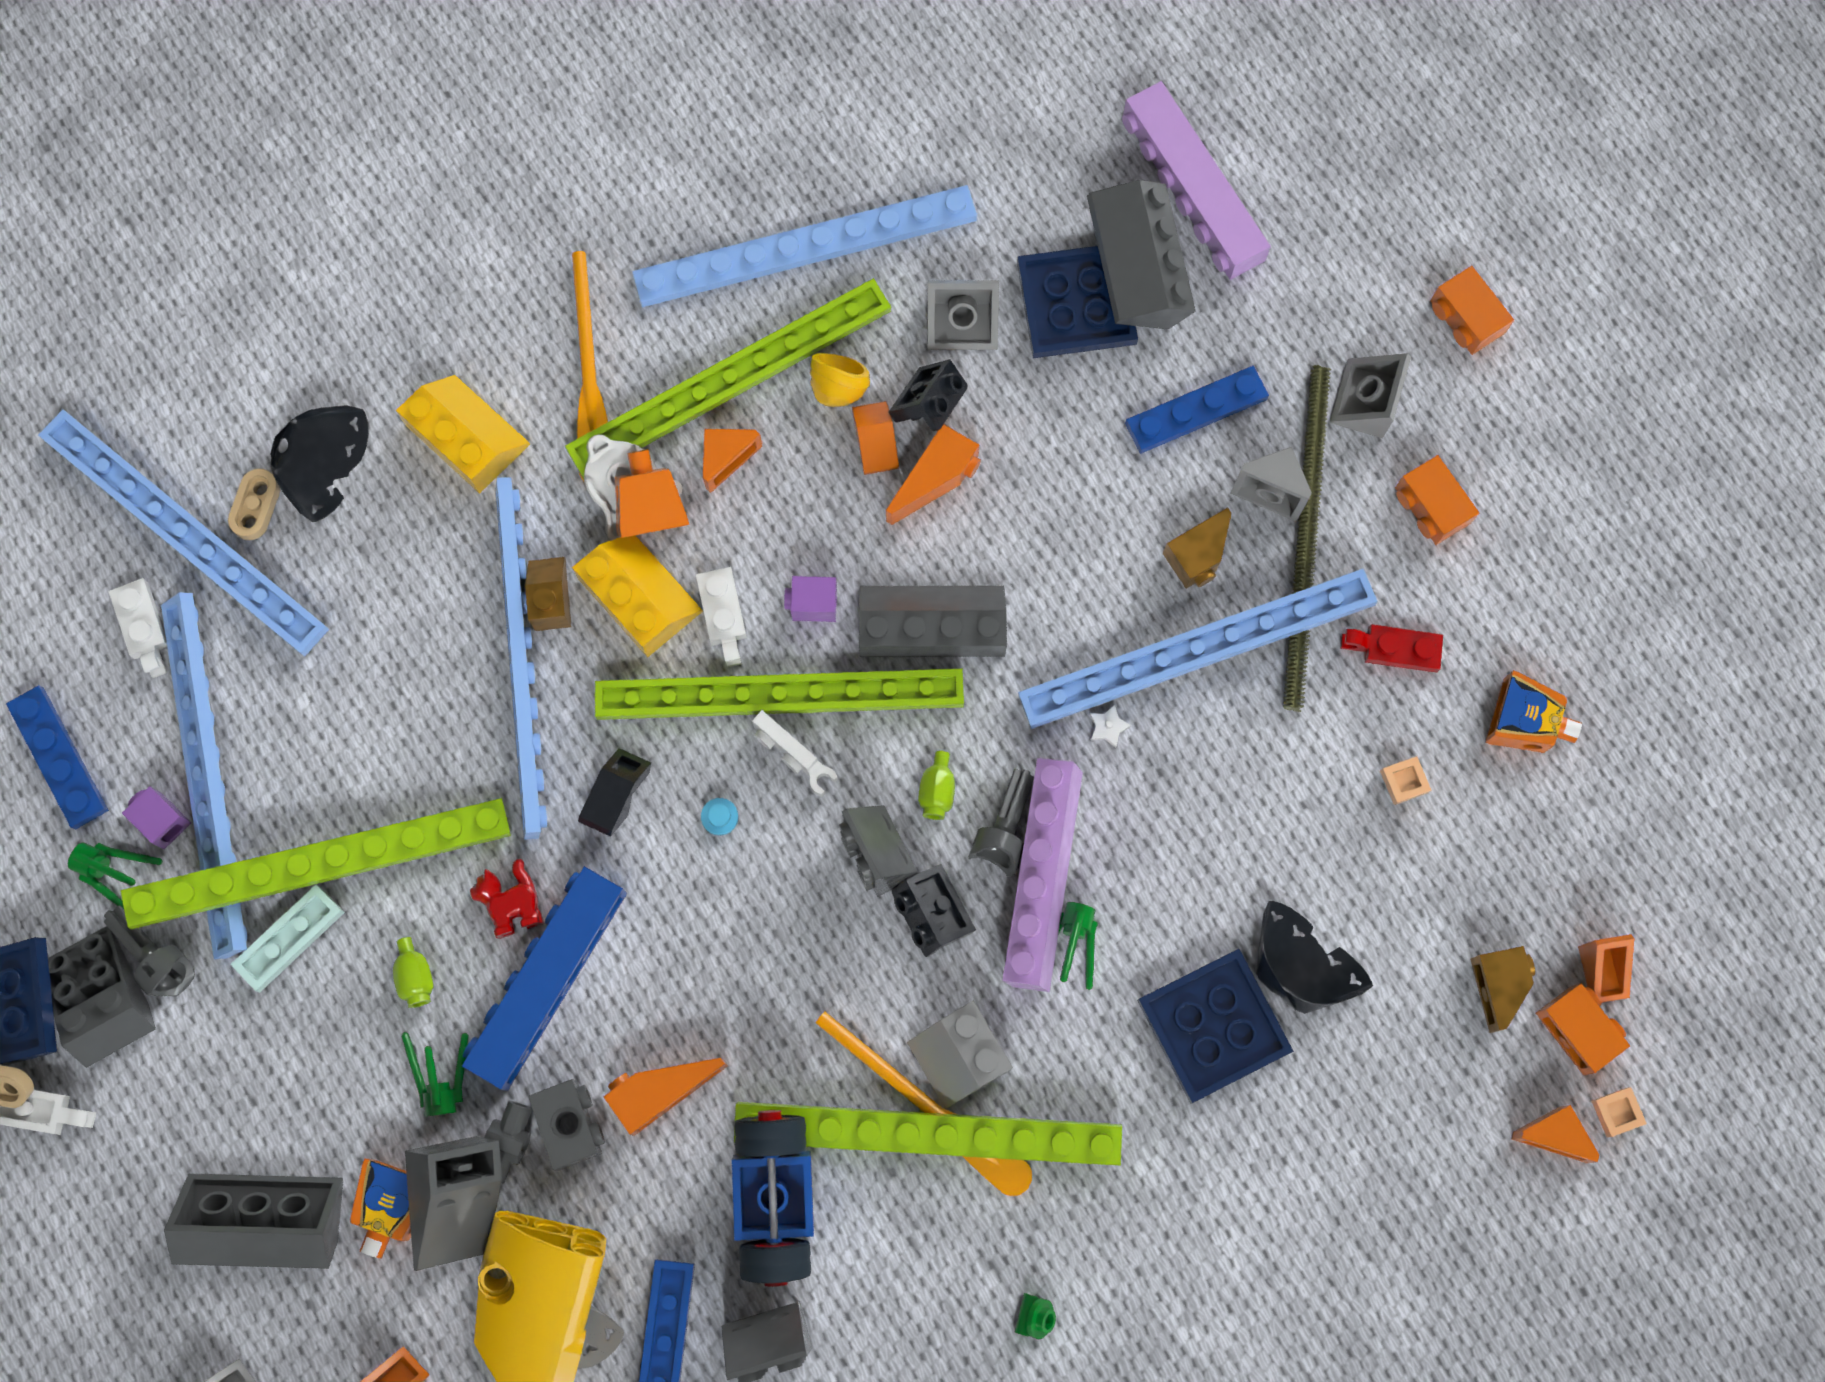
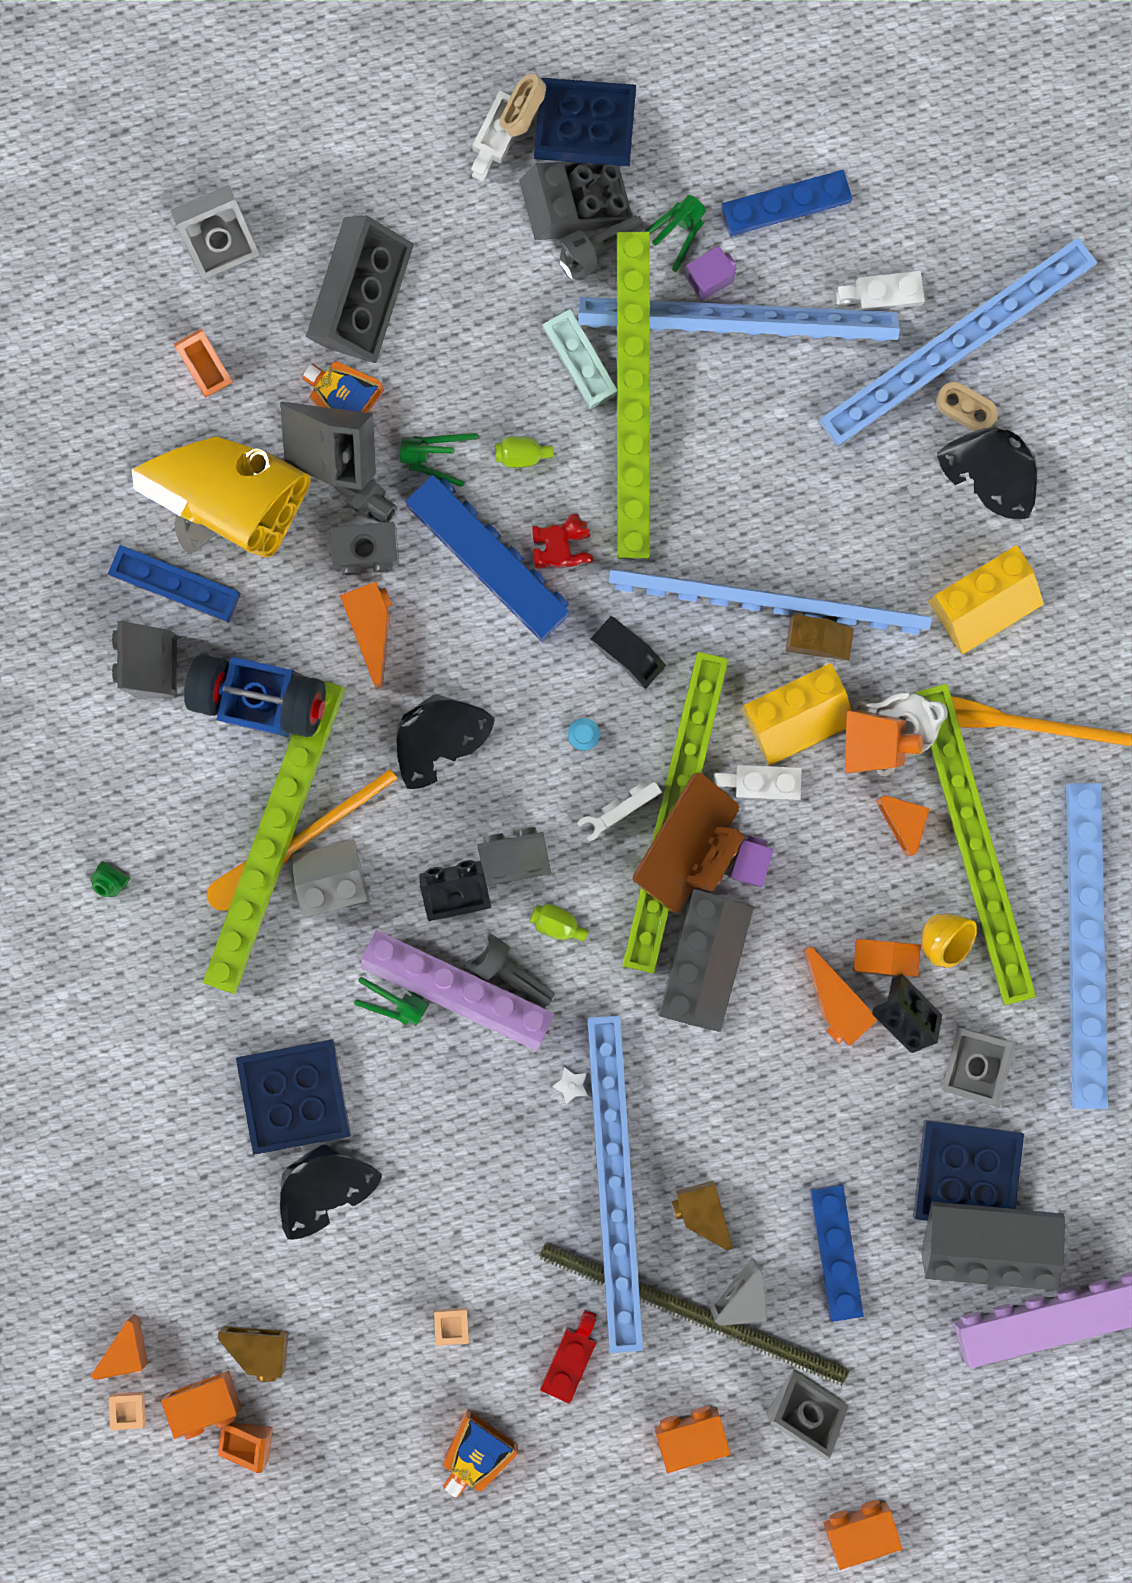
camera: 105 degrees right, 10 degrees up
none -> black piece [396,694,495,789]
none -> dark orange bracket [633,772,745,913]

